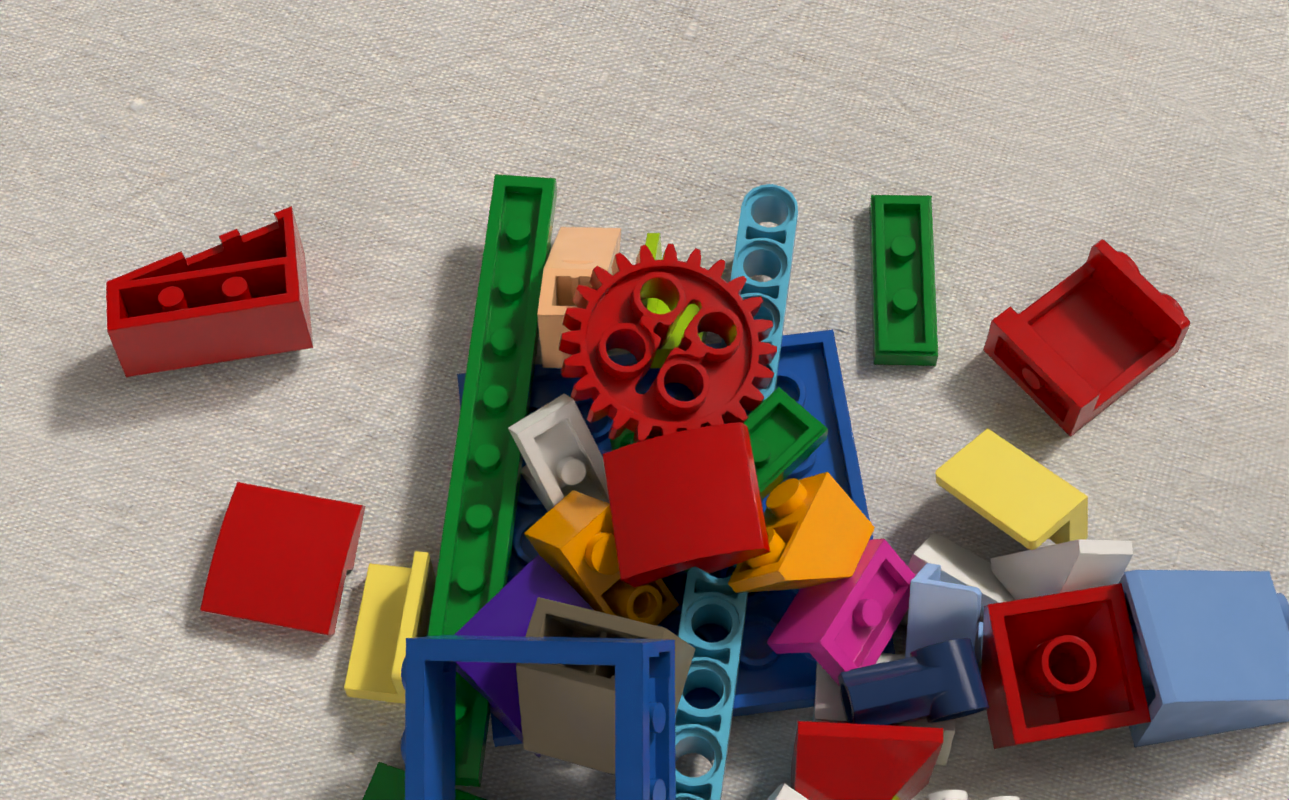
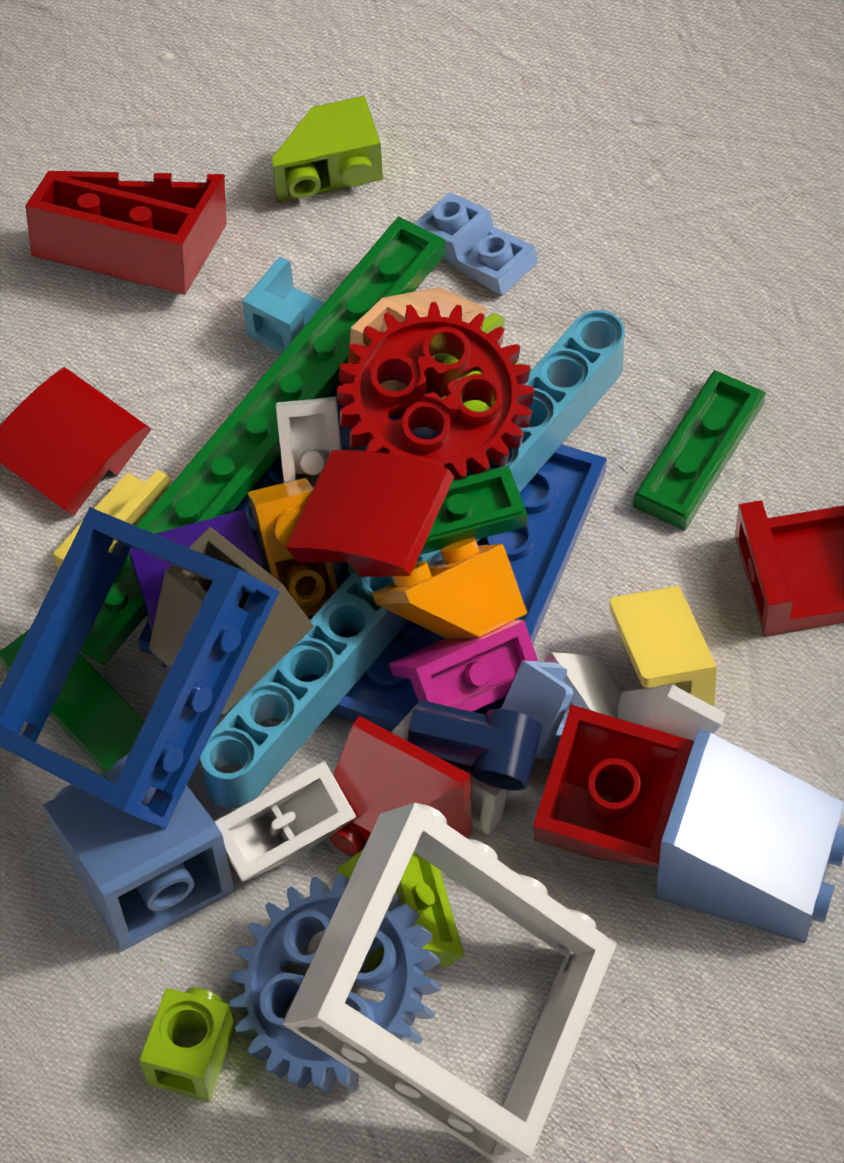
camera: 30 degrees right, 5 degrees down
none -> medium azure panel [242,257,324,353]
none -> lime slope [271,95,383,202]
none -> light blue slope [414,192,538,296]

